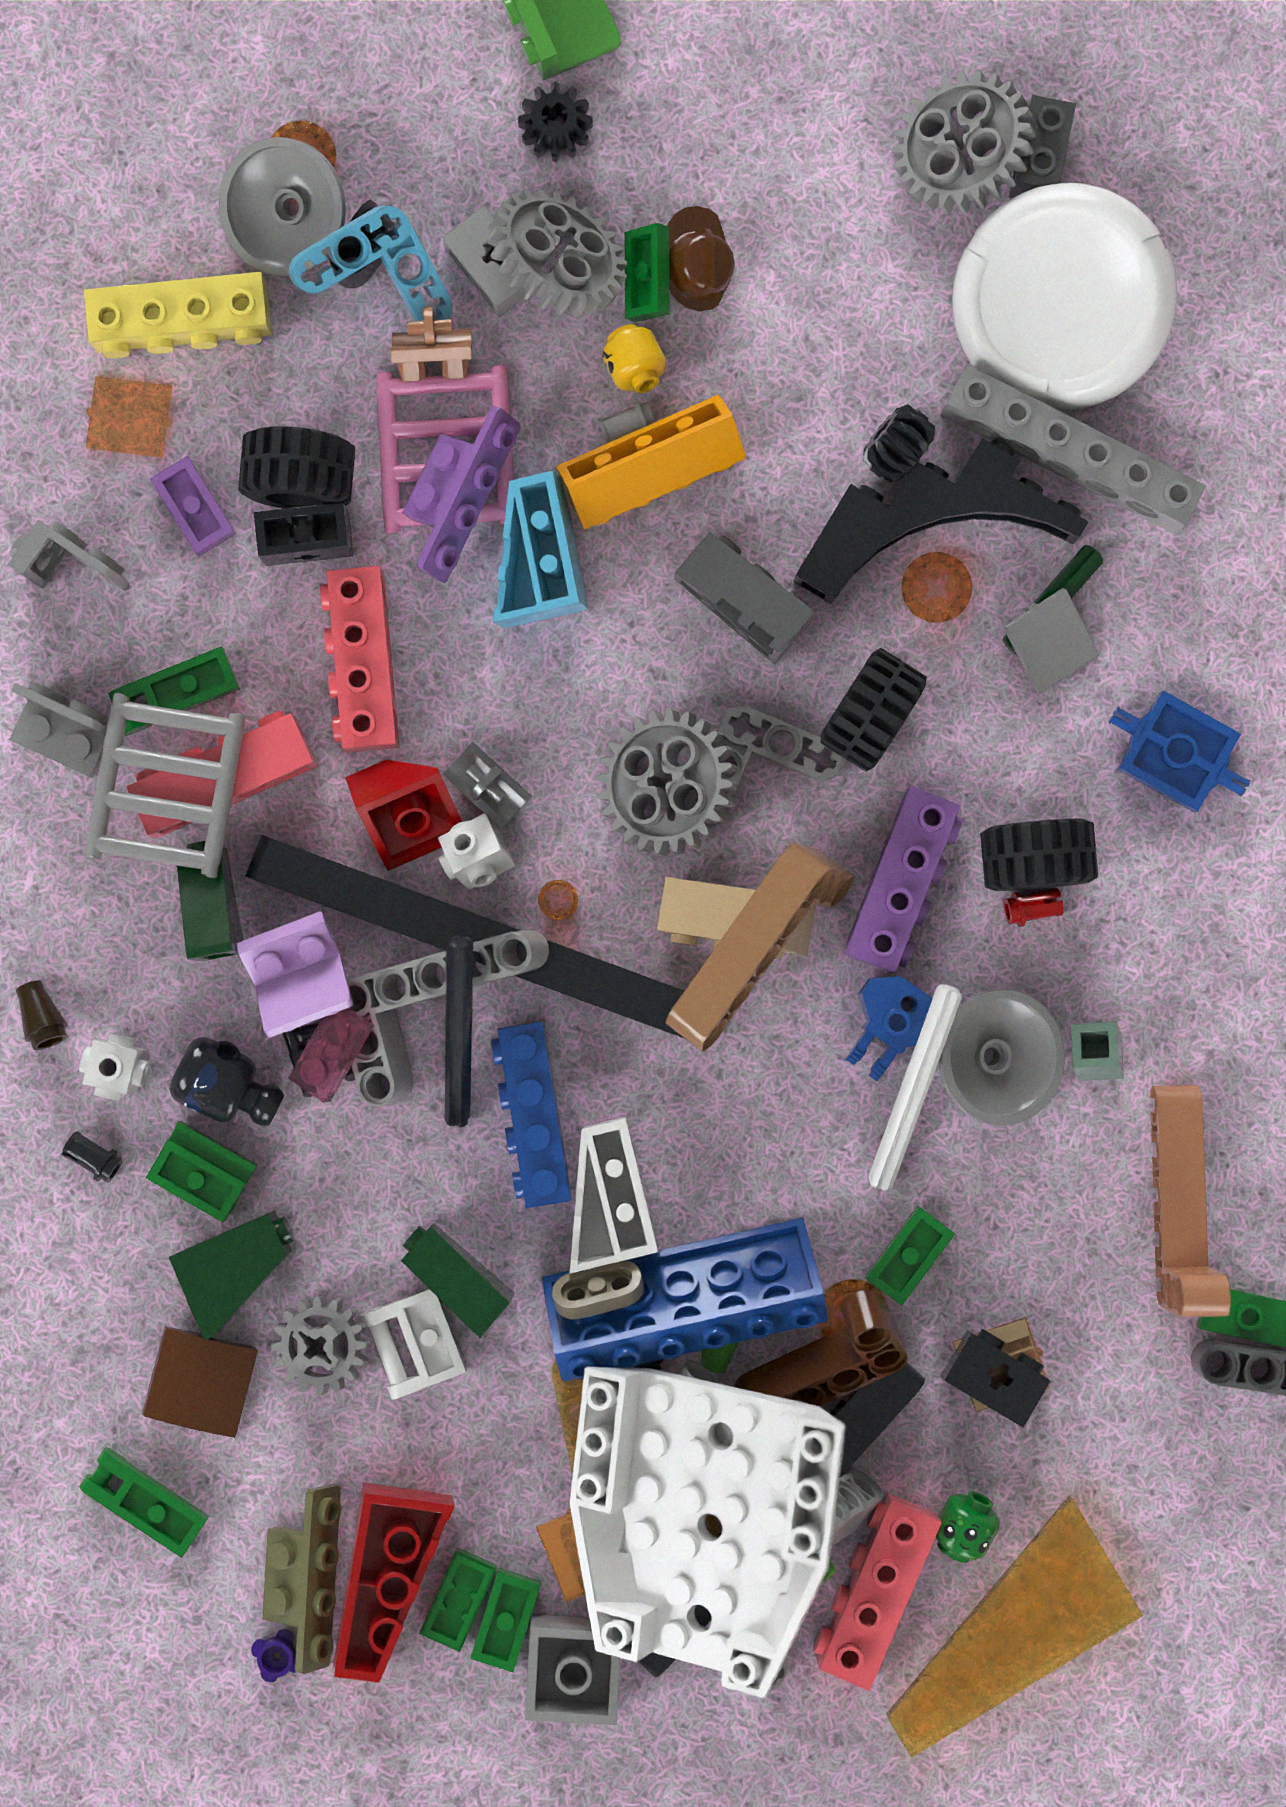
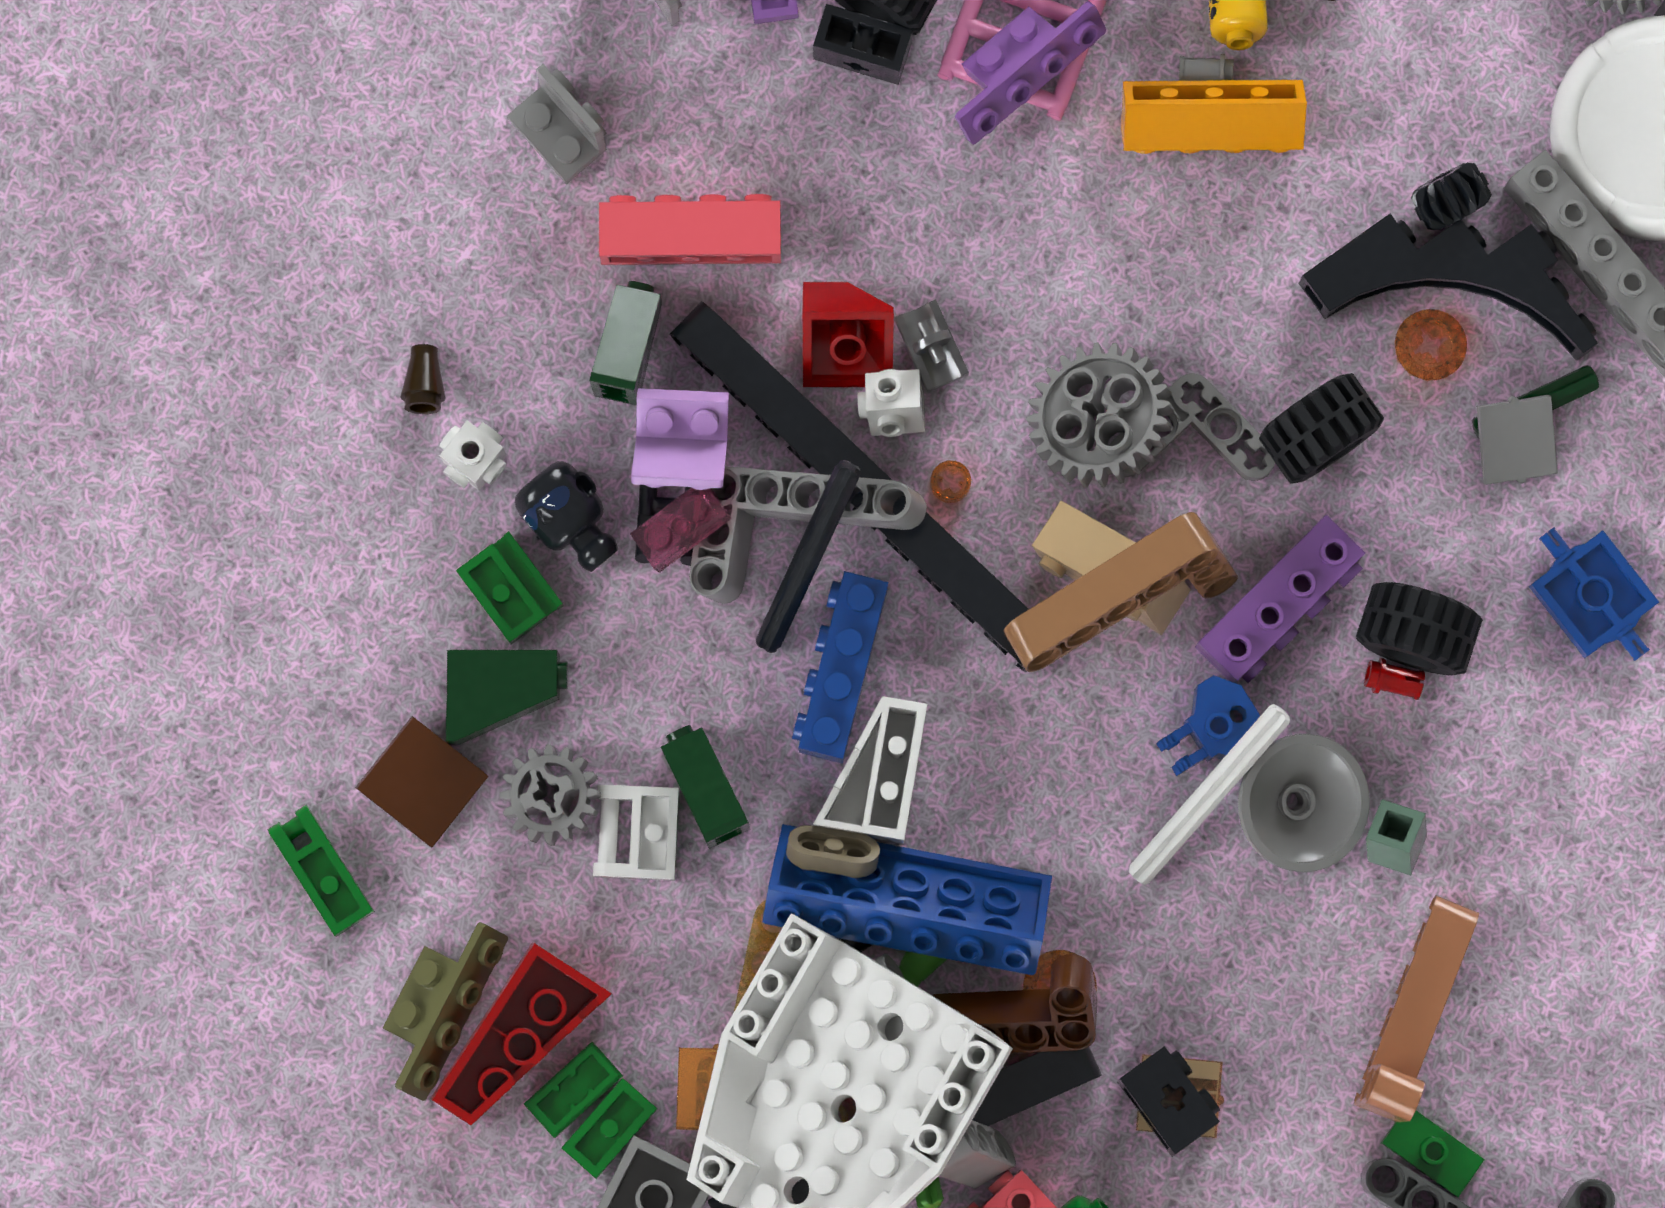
camera: 25 degrees right, 5 degrees down
black pin [61,1131,123,1183] -> none
light grey bar [85,693,246,878] -> none
green plate [108,646,241,736] -> none
dark purple plate [251,1629,296,1682] -> none
coral brick [320,566,400,753] -> none
medium azure wedge [493,471,589,628] -> none
dark grey wedge [674,532,815,665] -> none
green plate [864,1205,955,1306] -> none

